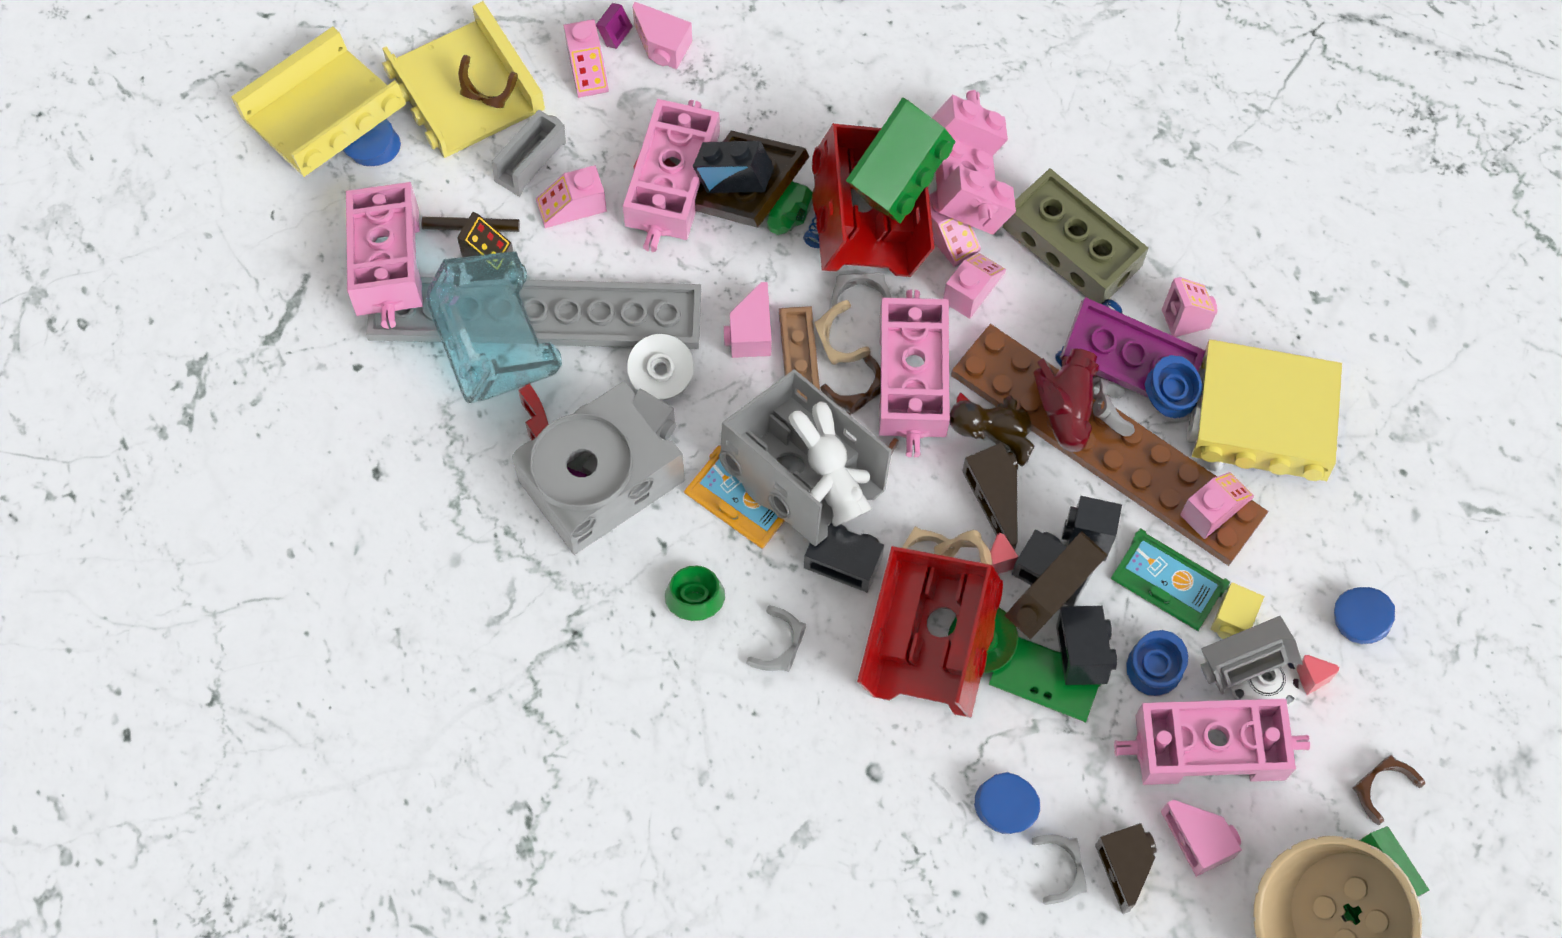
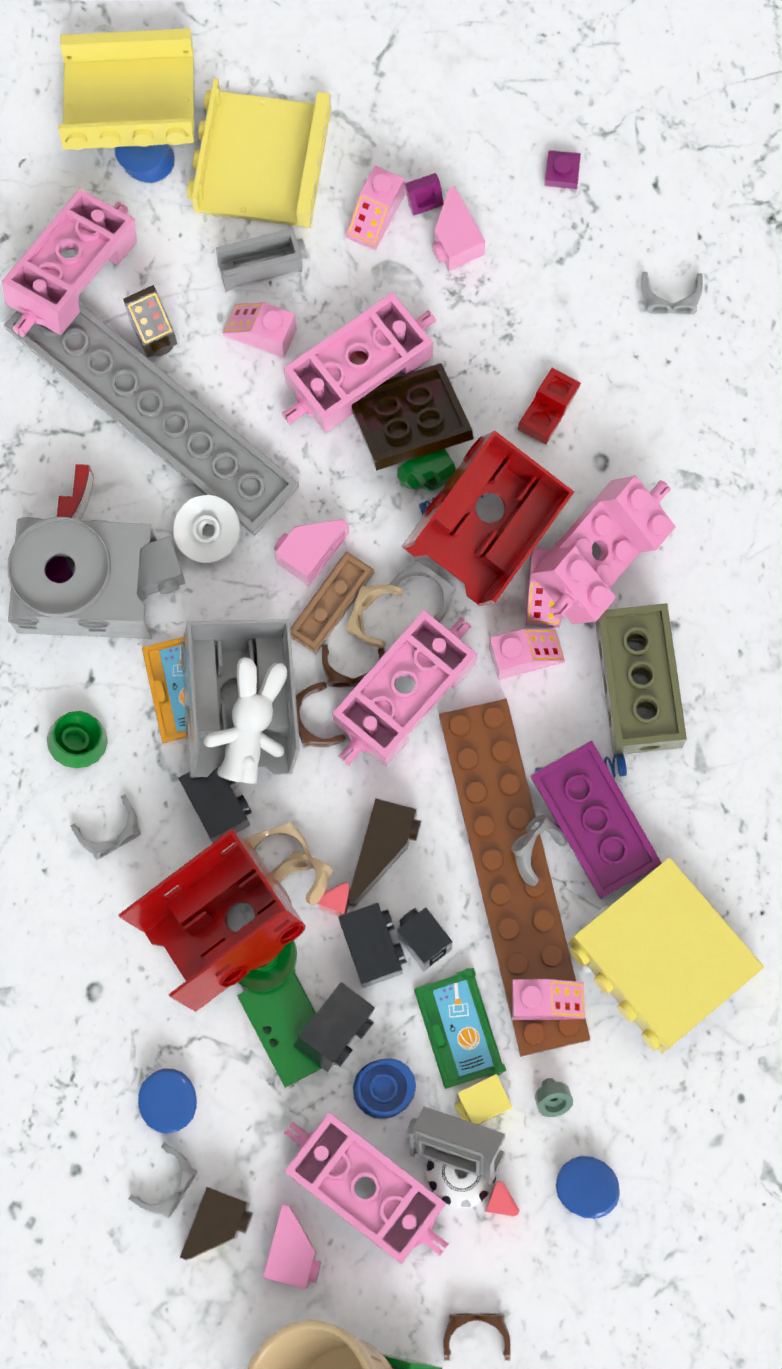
camera: 45 degrees right, 10 degrees up
dark brown bar [421,216,520,232] -> none
clear light blue windscreen [427,251,562,403] -> none
reddish brown cap [458,55,518,108] -> none
black brick [693,141,774,193] -> none
slope [846,97,956,223] -> none
dark brown animal [949,393,1035,467] -> none
dark brown slope [1004,531,1108,640] -> none
dark red animal [1033,349,1099,452] -> none
blue piece [1145,355,1203,419] -> none
bright pink slope [1162,277,1217,337] -> none
none -> red slope [517,368,581,445]
none -> sand green tile [535,1078,573,1117]

